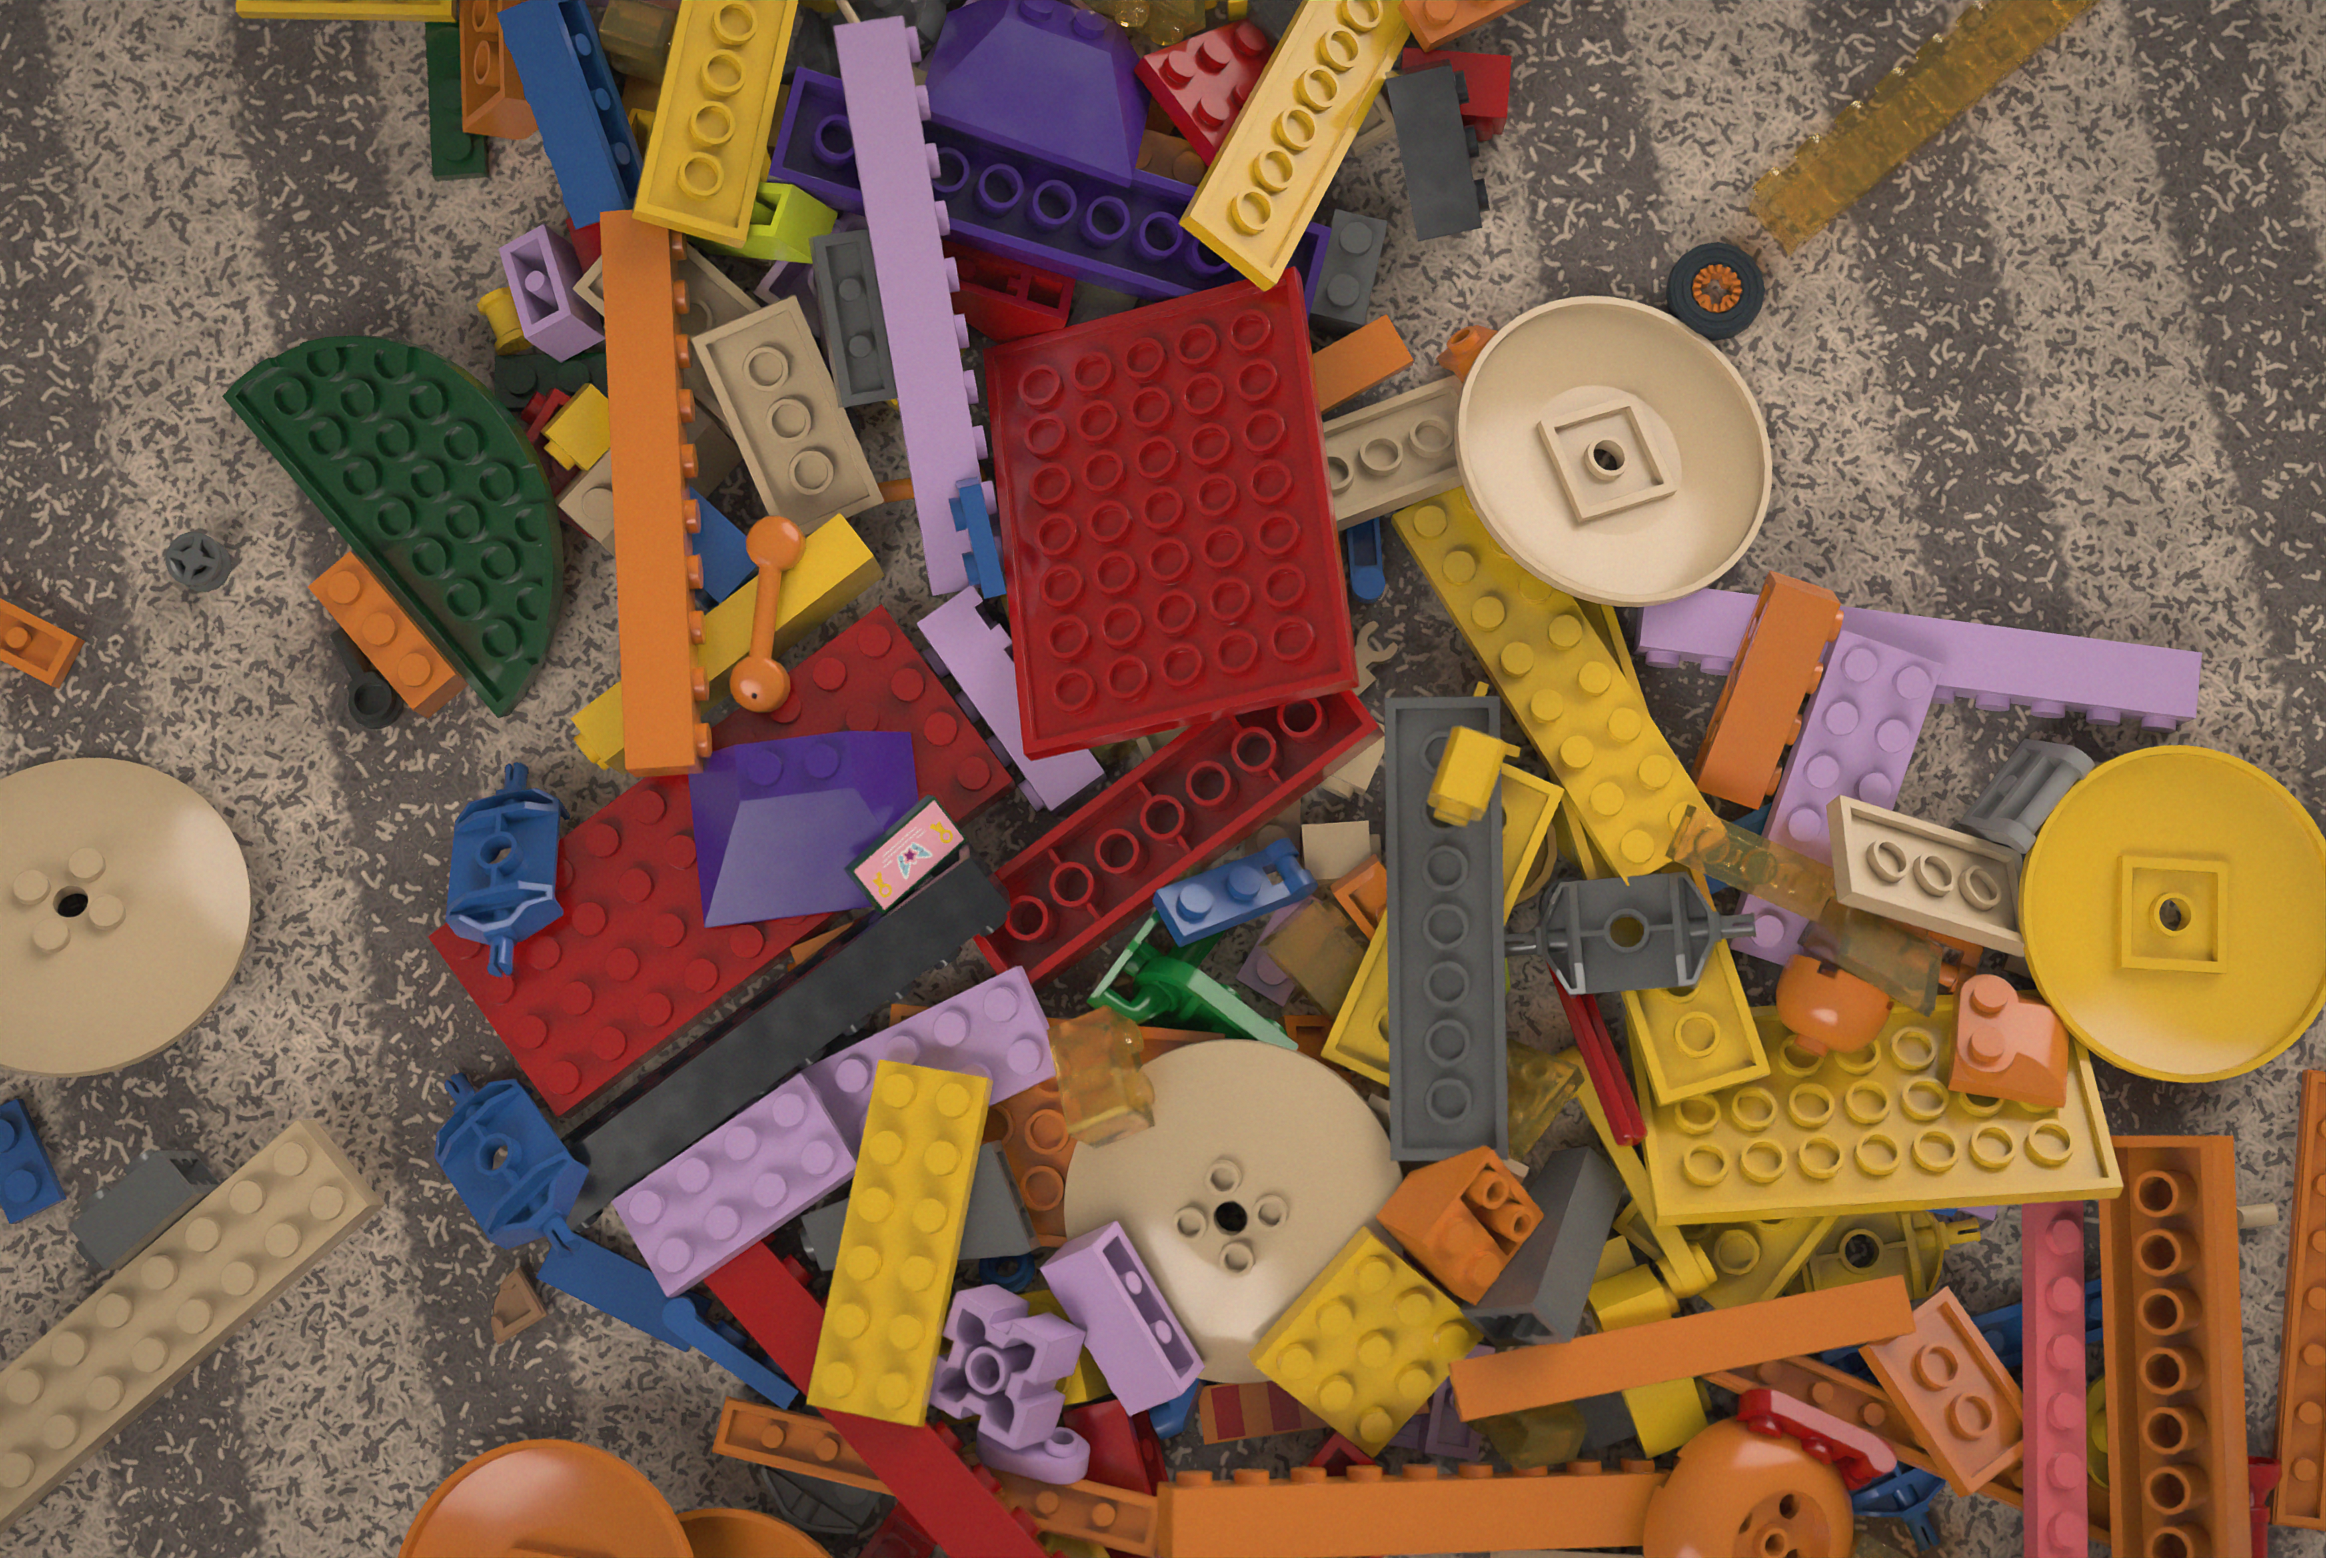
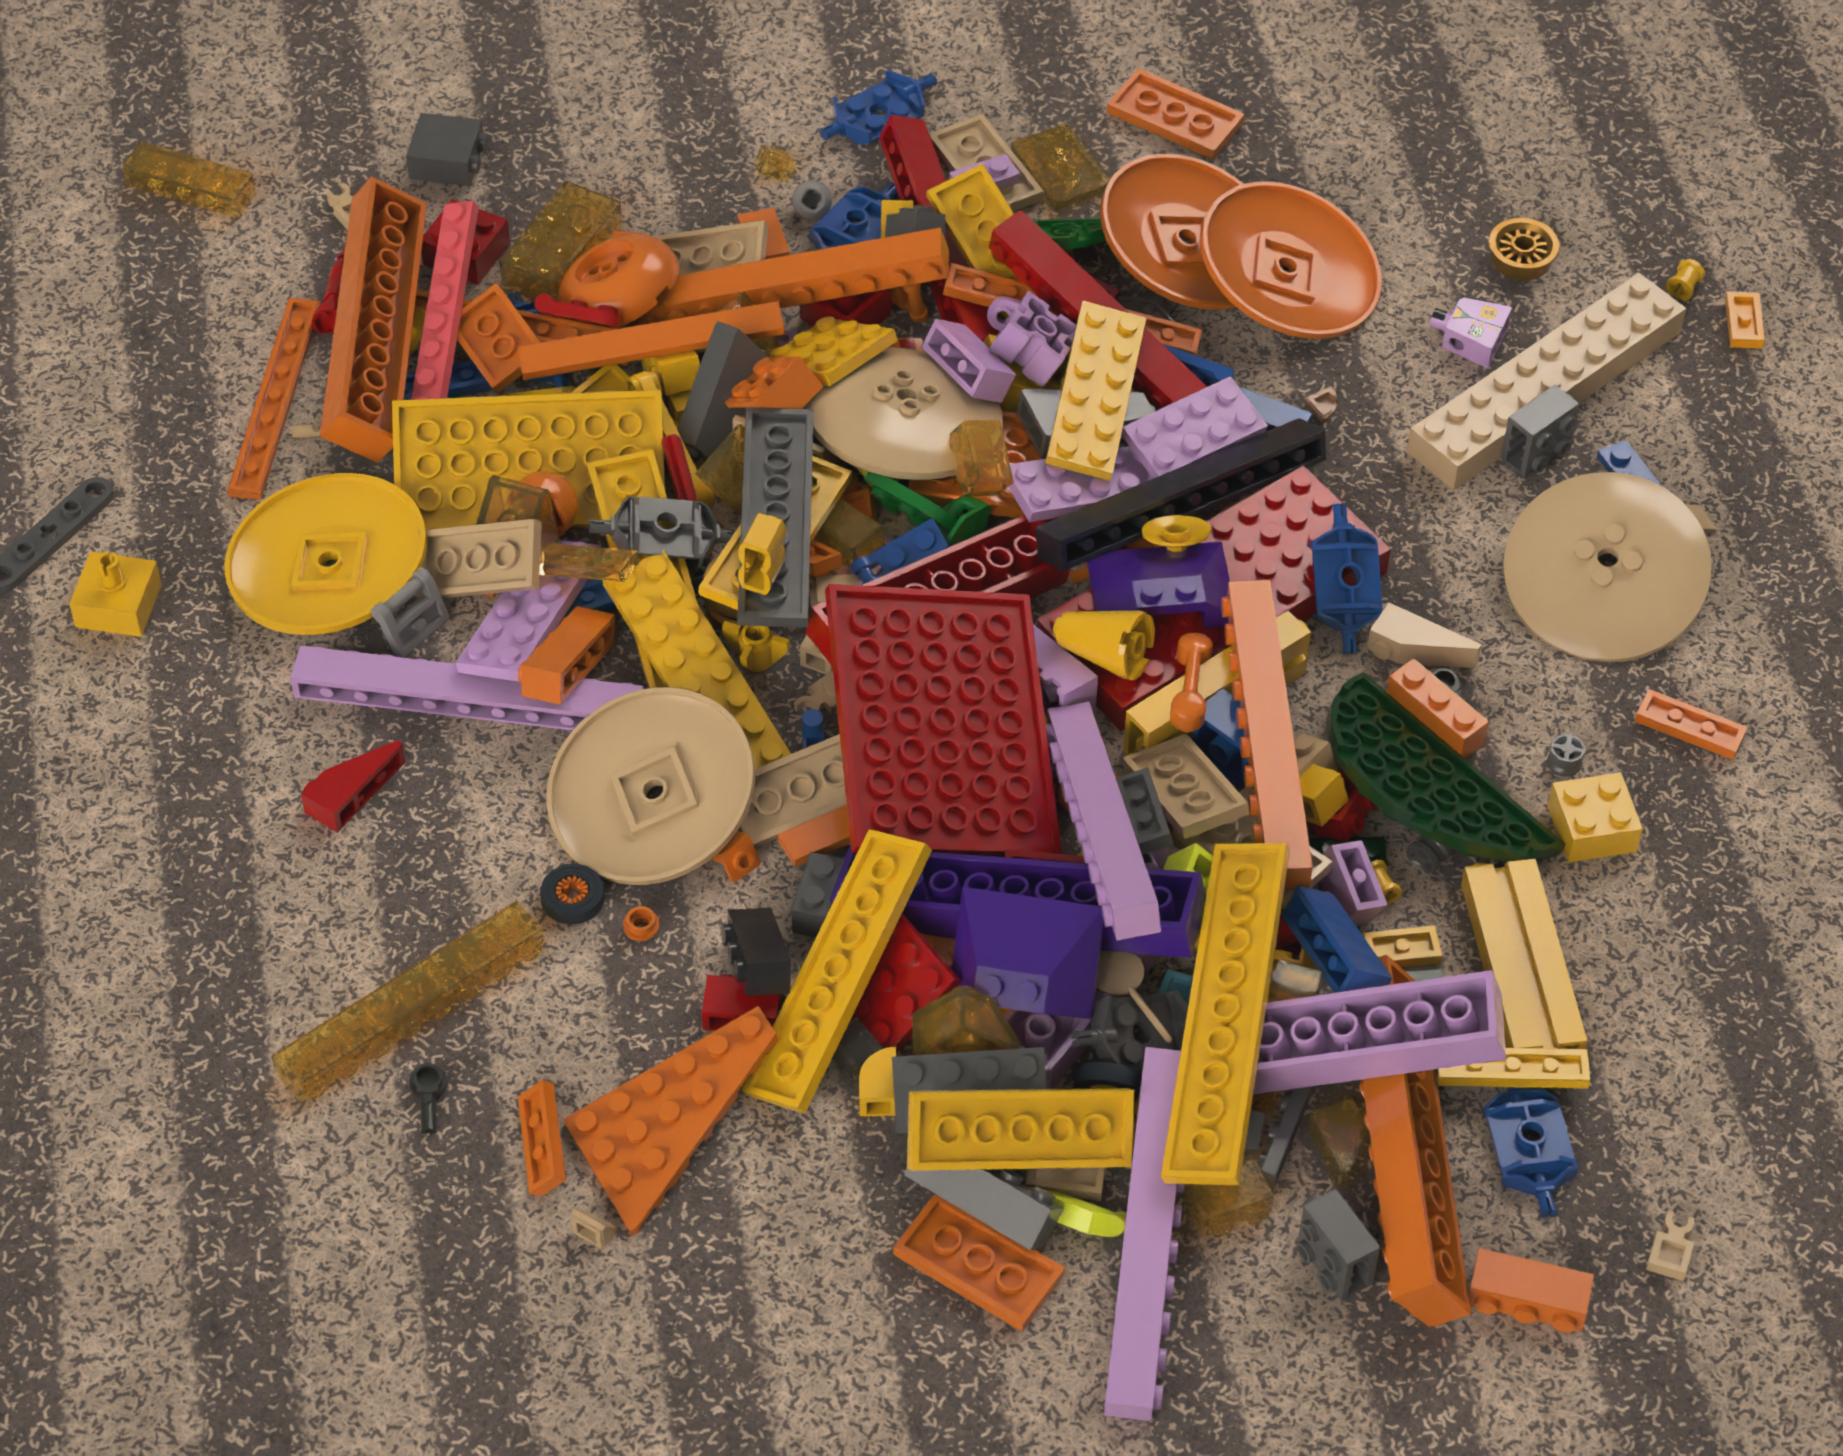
camera: 175 degrees right, 30 degrees down
blue plate [434,1073,589,1258] -> none
bright pink tile [843,795,967,914] -> none
blue plate [948,477,1007,599] -> none
orange slope [1947,974,2069,1108] -> none
none -> red slope [301,740,406,833]
none -> orange plate [623,906,660,942]
none -> yellow cone [1053,610,1155,680]
none -> yellow dish [1142,515,1211,552]
none -> yellow plate [1363,925,1443,968]
none -> tan slope [1367,602,1482,668]
none -> lavender torso [1430,298,1512,368]
none -> yellow brick [1461,859,1587,1049]
none -> yellow brick [1547,772,1643,863]

